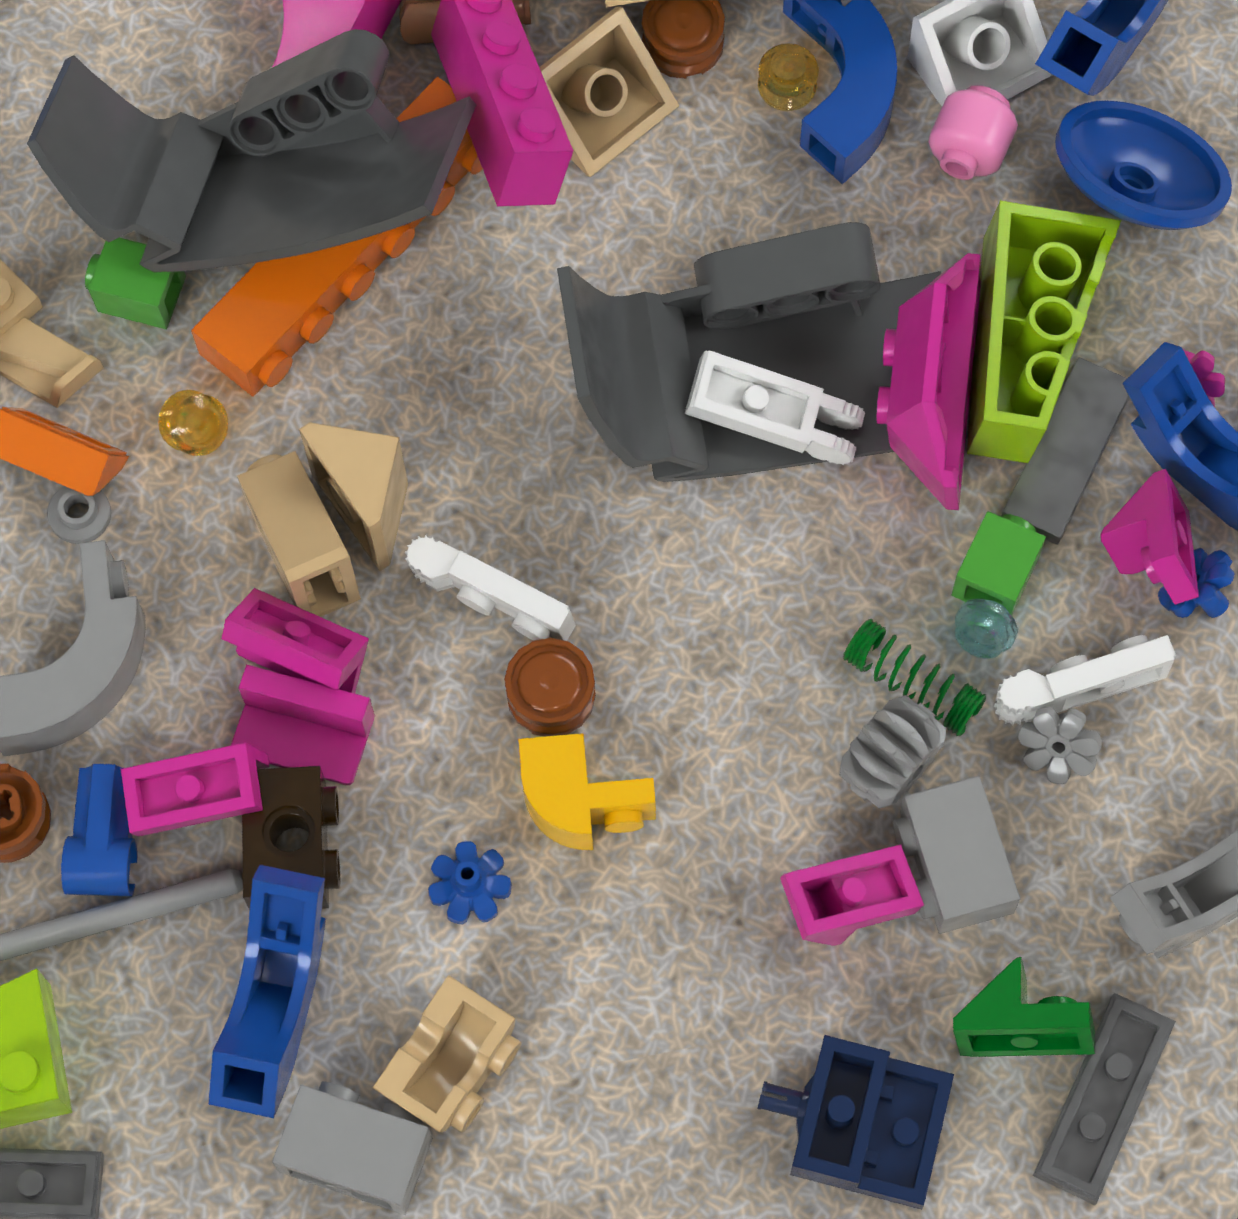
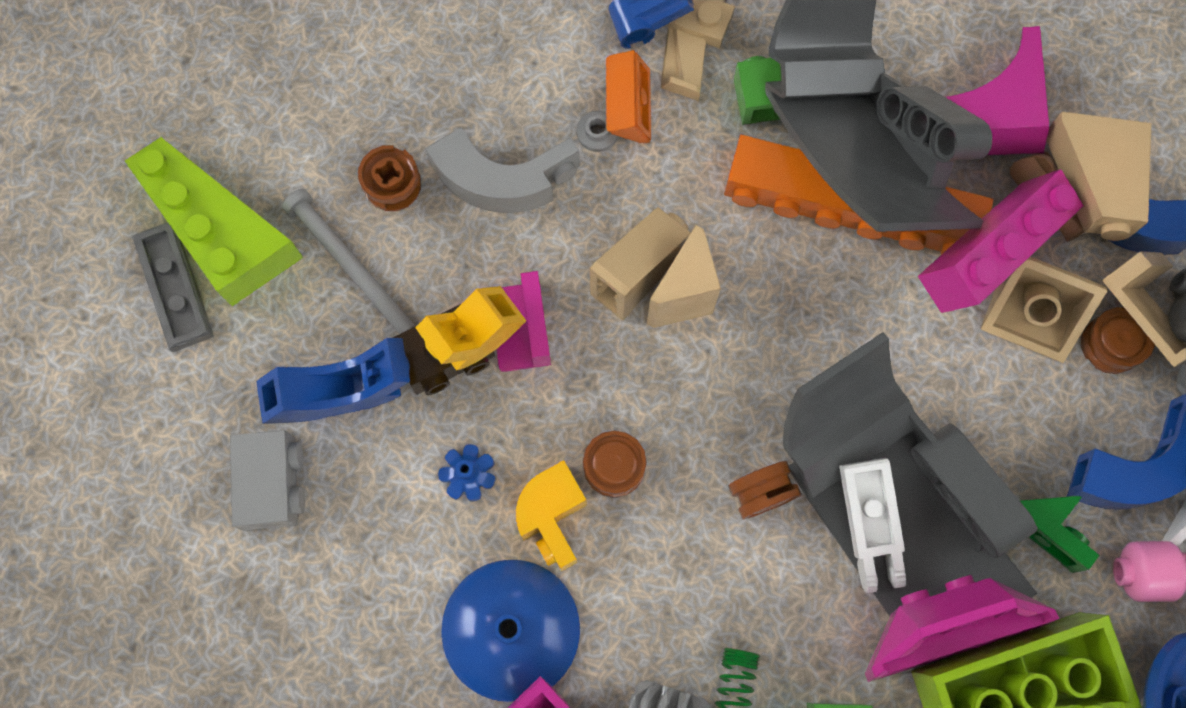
camera: 65 degrees right, 5 degrees up
blue piece [61,764,138,897] -> none
dark pink panel [121,742,270,837] -> none
clear yellow wheel [158,390,228,456] -> none
dark pink panel [221,588,369,694] -> none
tan cylinder [373,975,522,1133] -> none
white hinge [405,535,576,641] -> none
clear yellow wheel [758,43,819,111] -> none
none -> yellow brick [415,286,526,371]
none -> blue dish [441,560,580,702]
none -> dark orange wheel [728,461,802,520]
none -> green slope [1020,496,1100,573]

